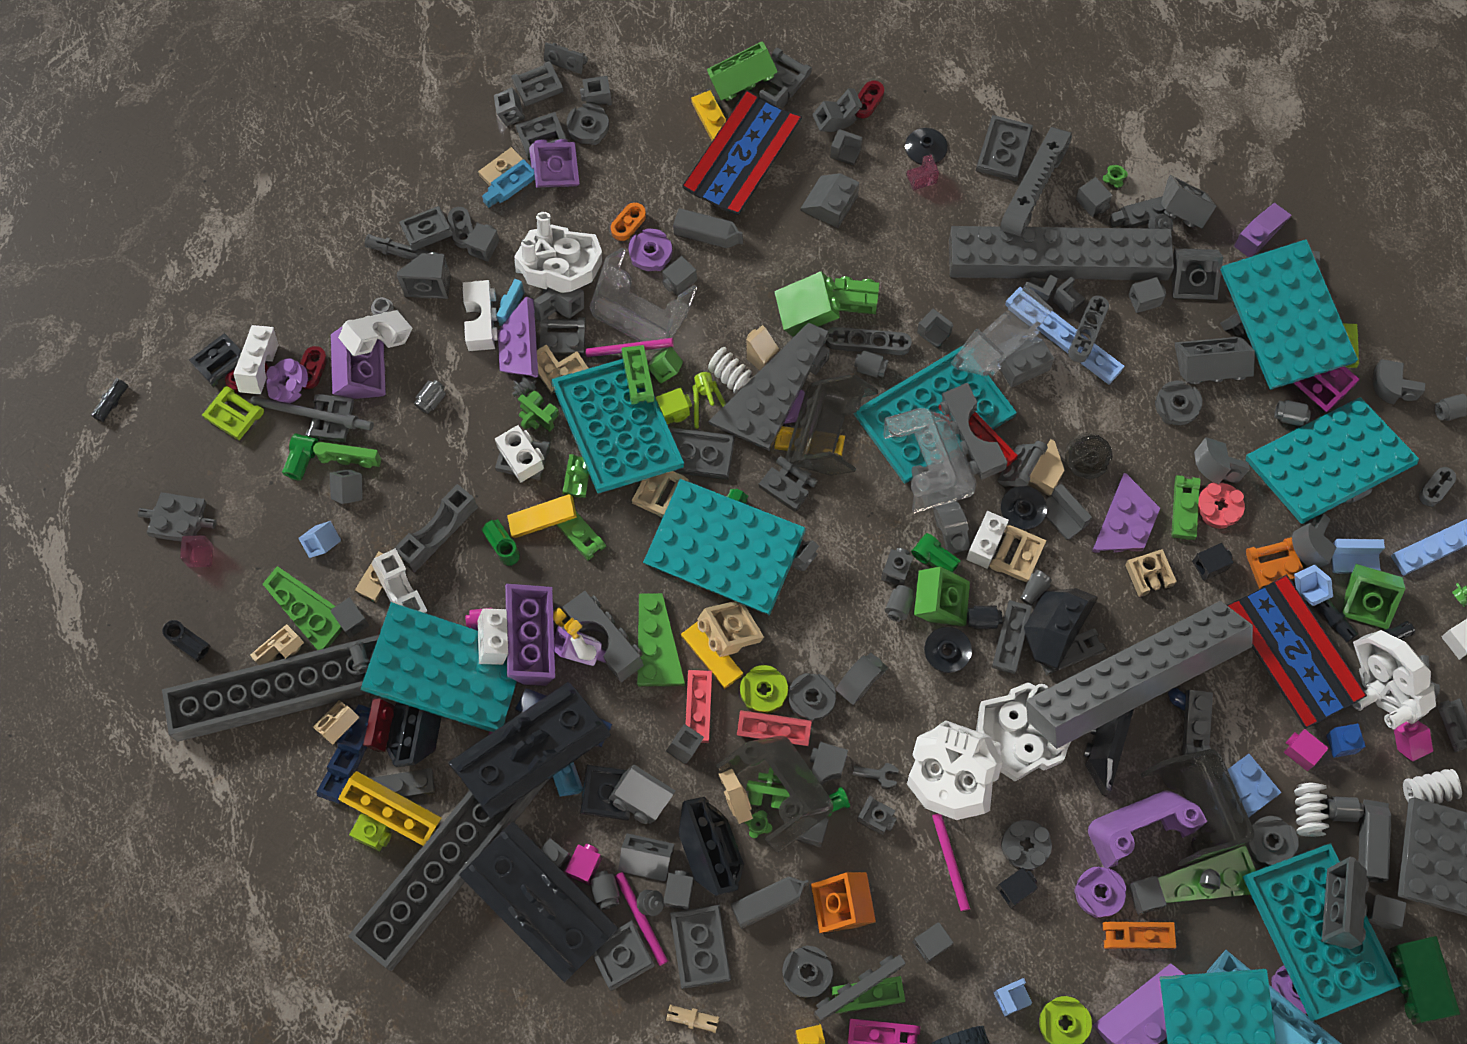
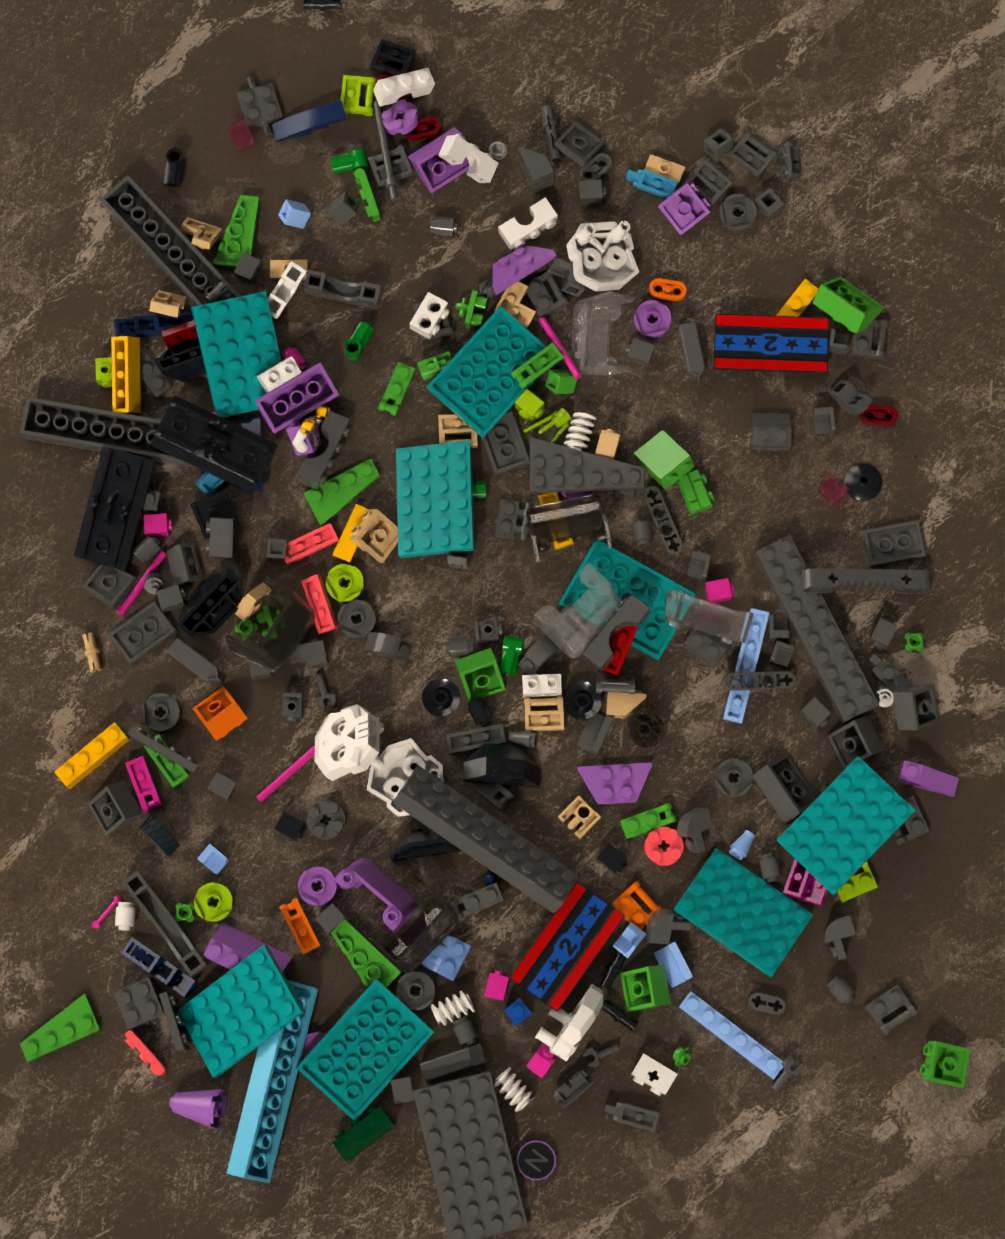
camera: 65 degrees right, 10 degrees up
medium azure plate [496,279,525,326] -> none
yellow tile [507,494,577,538] -> none
green bush [819,787,850,817] -> none
dark grey hinge [1199,869,1221,889] -> none
dark grey slope [1322,857,1369,949] -> none
none -> dark blue slope [271,101,347,142]
none -> dark pink brick [705,578,735,604]
none -> light blue cone [729,830,755,860]

